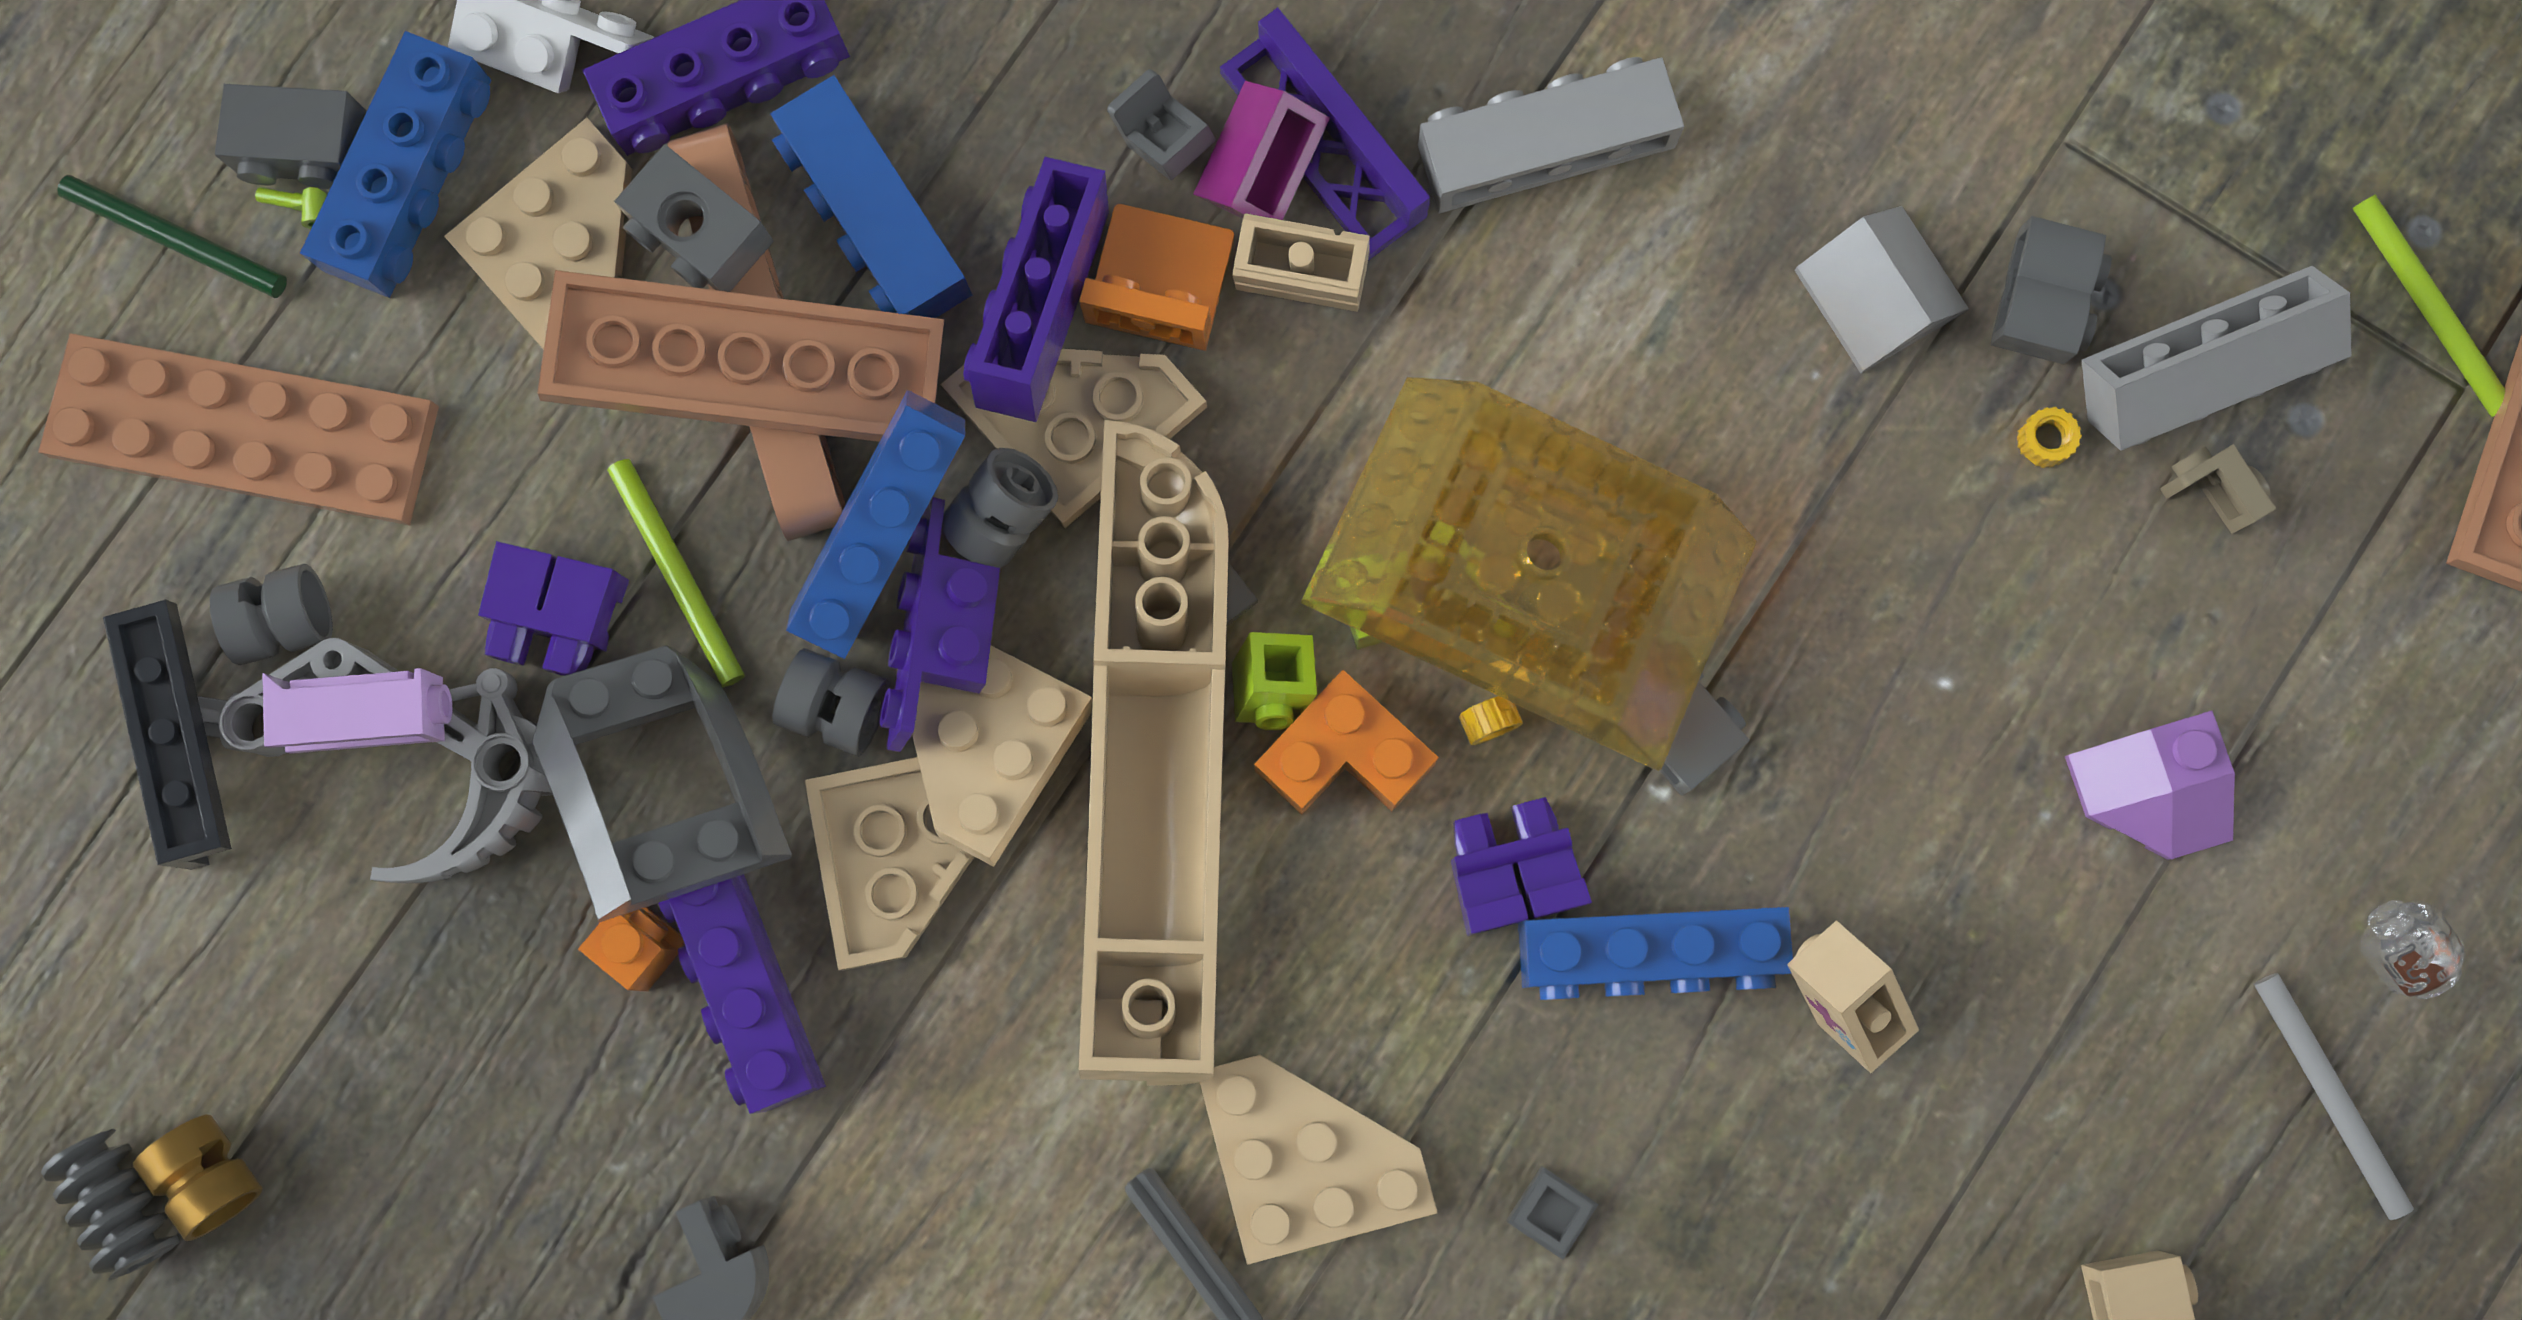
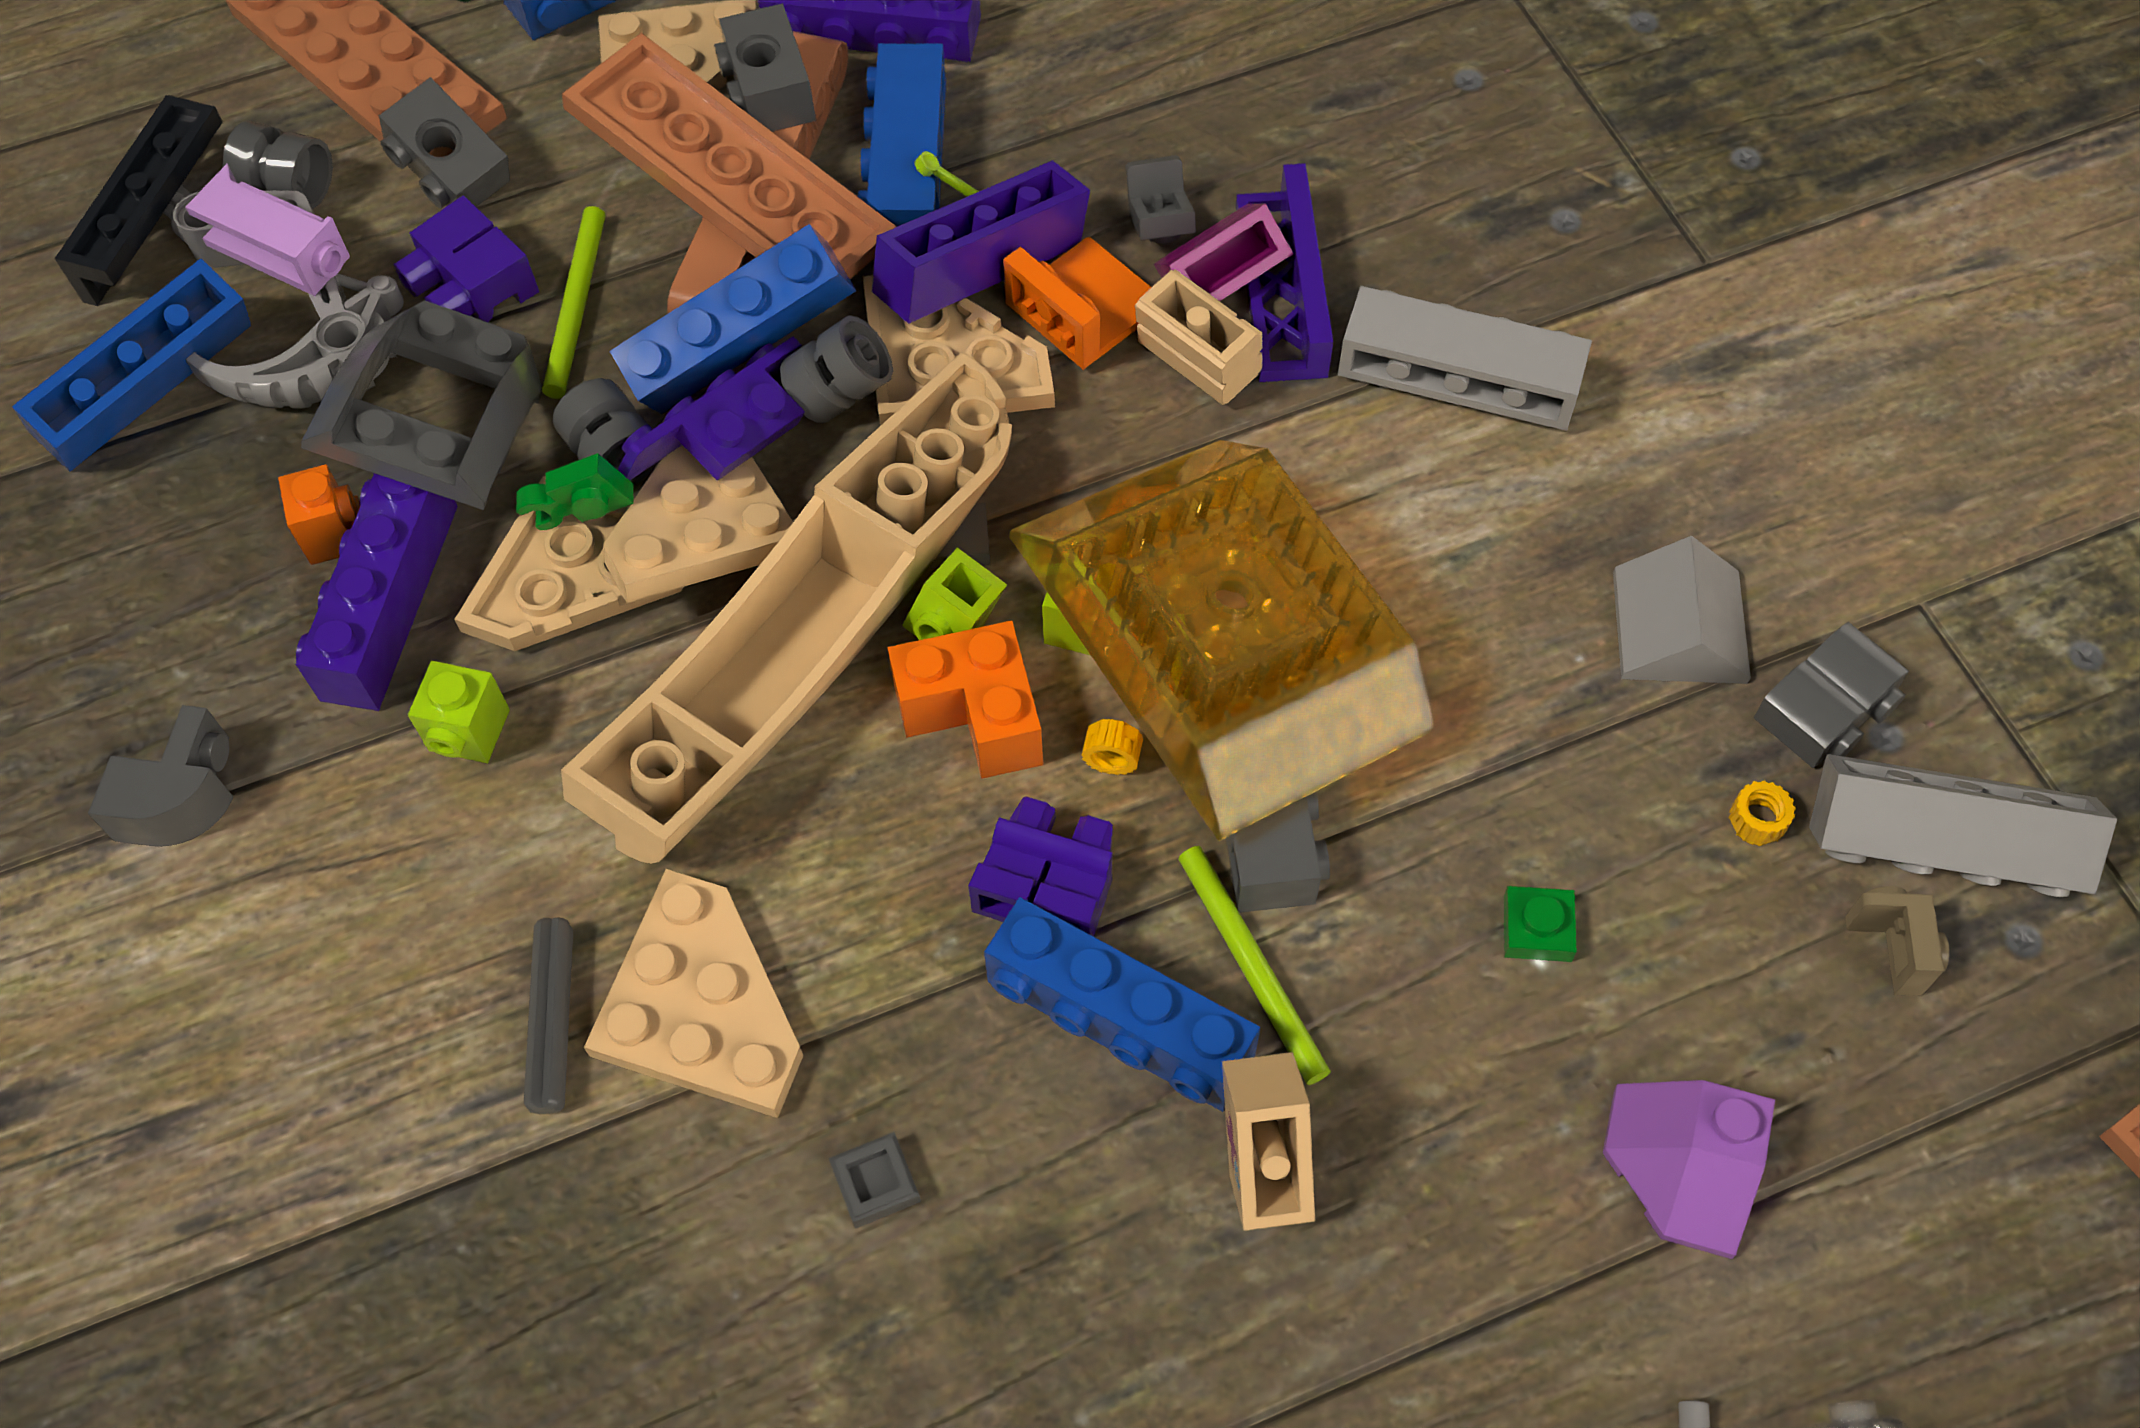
camera: 30 degrees right, 20 degrees down
none -> blue brick [12,258,252,472]
none -> dark grey brick [379,77,510,208]
none -> lime brick [408,660,510,764]
none -> green plate [516,453,634,530]
none -> lime hinge [915,151,979,197]
none -> lime bar [1178,846,1331,1085]
none -> green plate [1503,886,1577,962]

